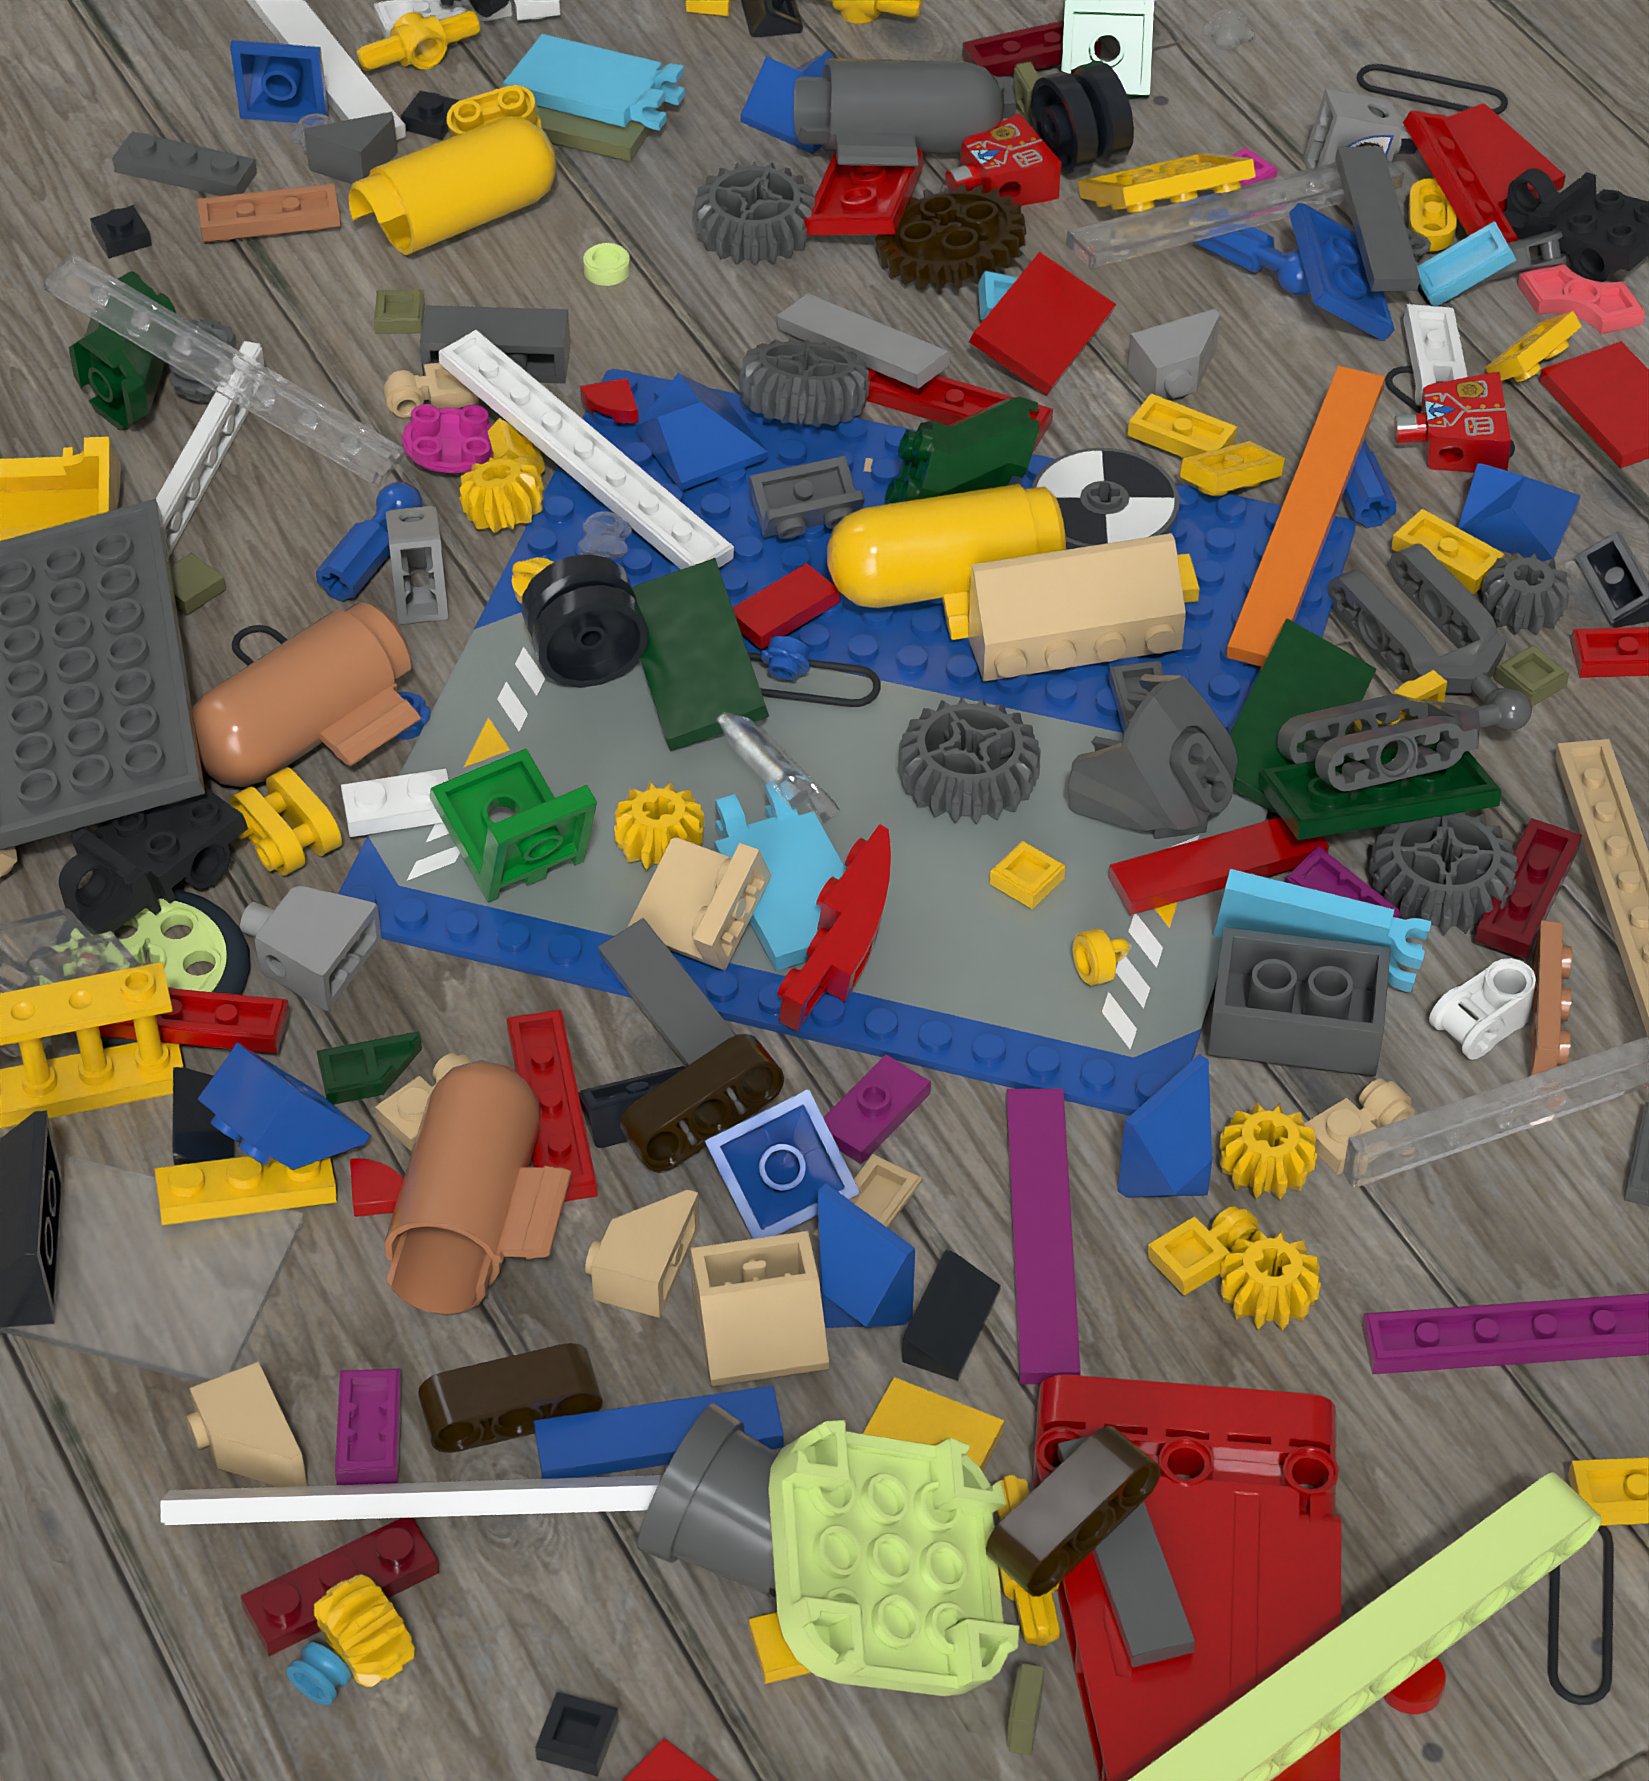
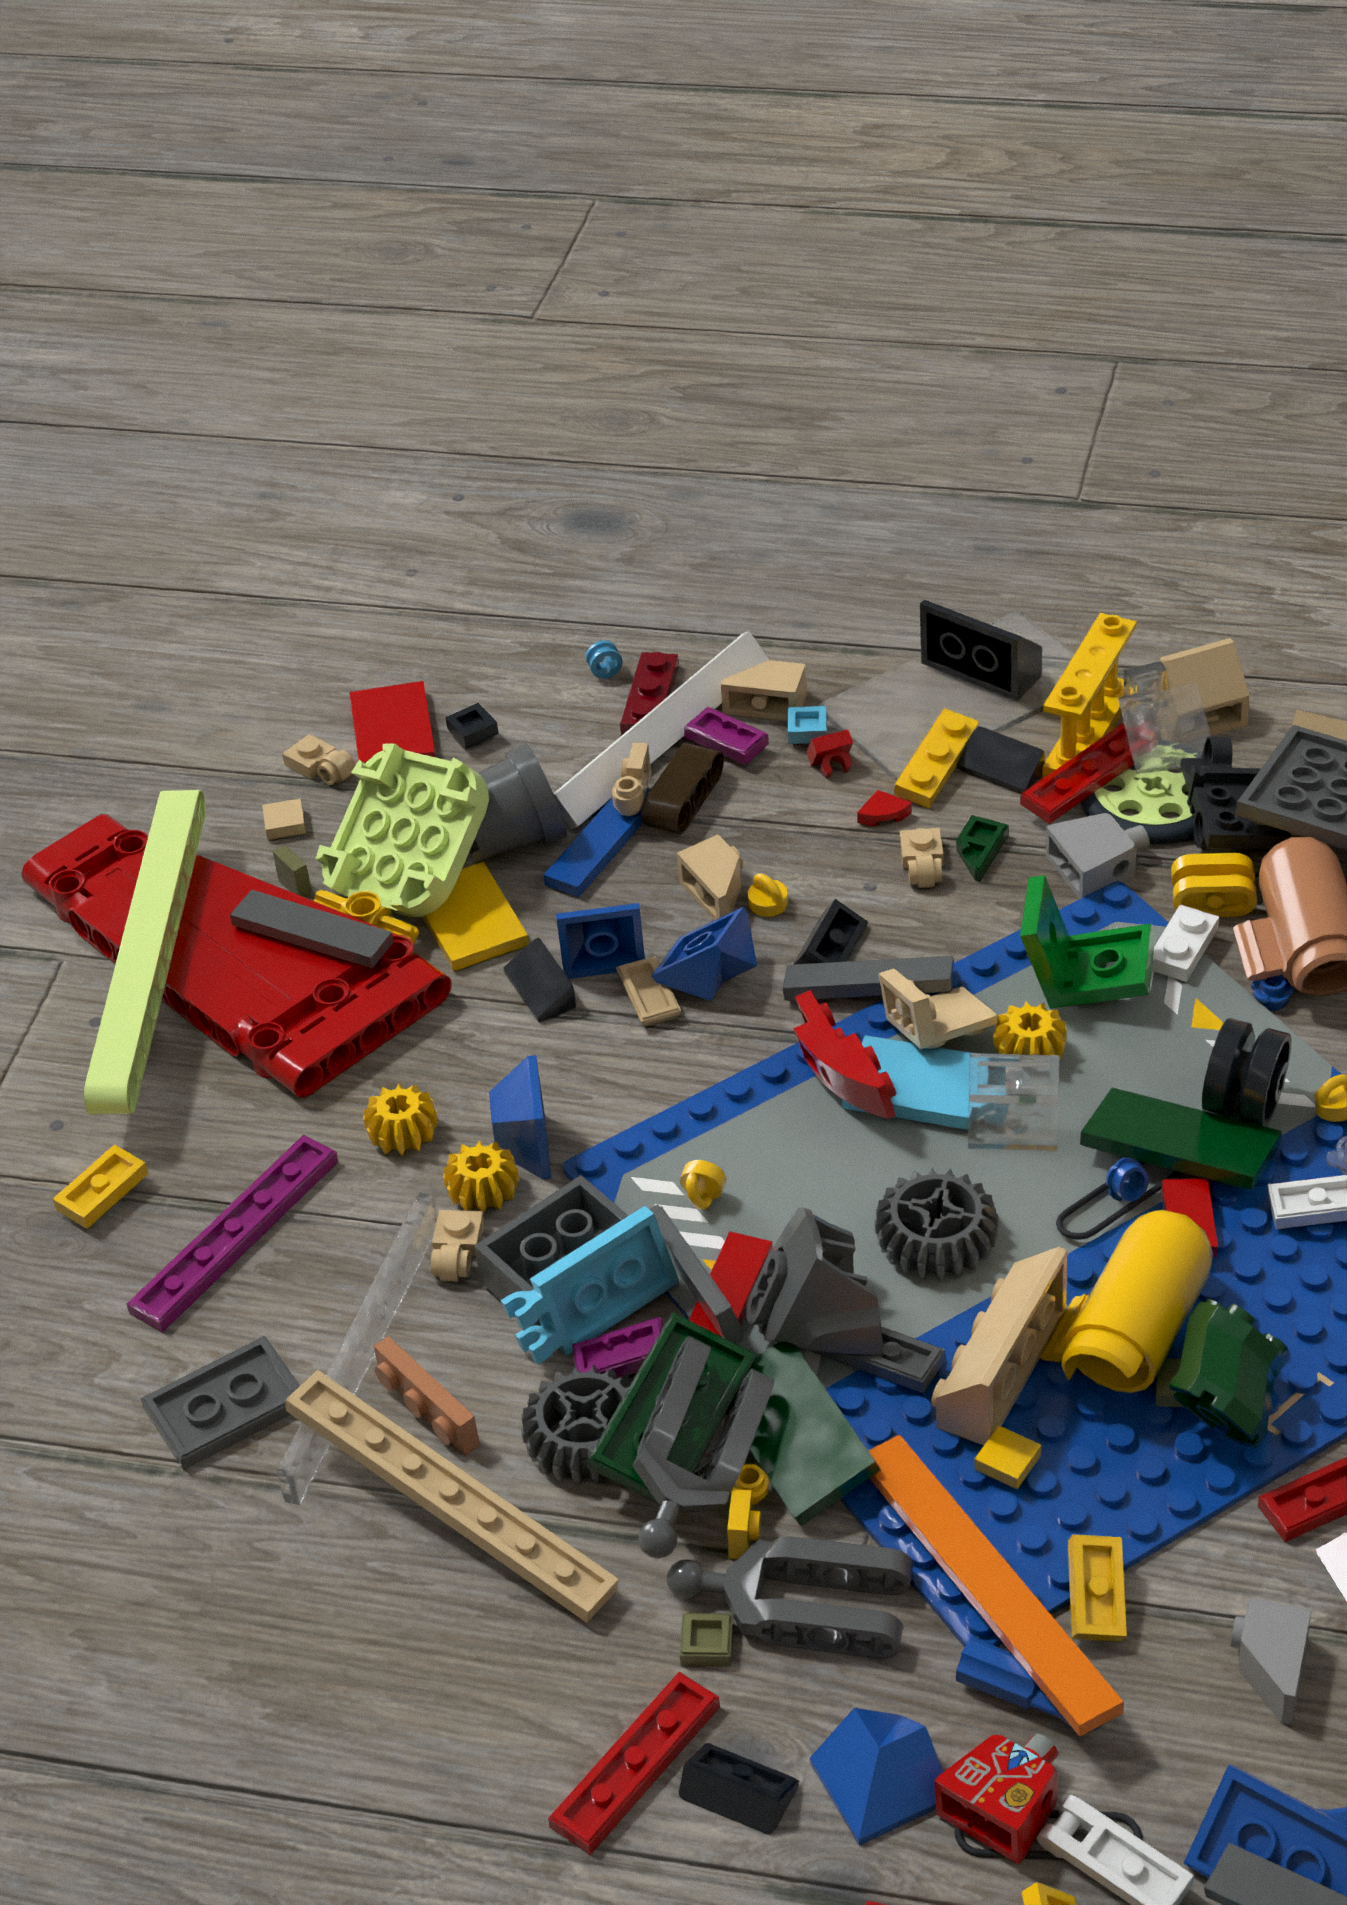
camera: 135 degrees right, 5 degrees down
blue slope [198,1042,371,1169] -> none
yellow gear [314,1574,414,1687] -> none
nougat piece [384,1060,572,1315] -> none
red tile [506,1009,598,1202] -> none
dark brown beam [620,1034,784,1171] -> none
tan slope [690,1231,829,1387] -> none
dark grey bracket [748,456,865,539] -> none
magenta plate [823,1054,931,1164] -> none
dark brown beam [985,1426,1161,1597] -> none
yellow tile [989,841,1066,910] -> none
magenta tile [1006,1089,1081,1384] -> none
piece [1031,448,1179,549] -> none
yellow plate [1127,394,1238,458] -> none
yellow plate [1148,1206,1258,1296] -> none
yellow plate [1391,509,1505,595] -> none
white piece [1429,958,1536,1060] -> none
dark red plate [1475,818,1582,960] -> none
dark grey gear [1482,551,1570,635] -> none
black piece [1548,1525,1614,1705] -> none
none -> tan plate [612,742,651,816]
none -> dark grey tile [649,1204,744,1344]
none -> yellow tile [747,873,789,917]
none -> medium azure plate [788,706,827,744]
none -> red tile [806,729,853,778]

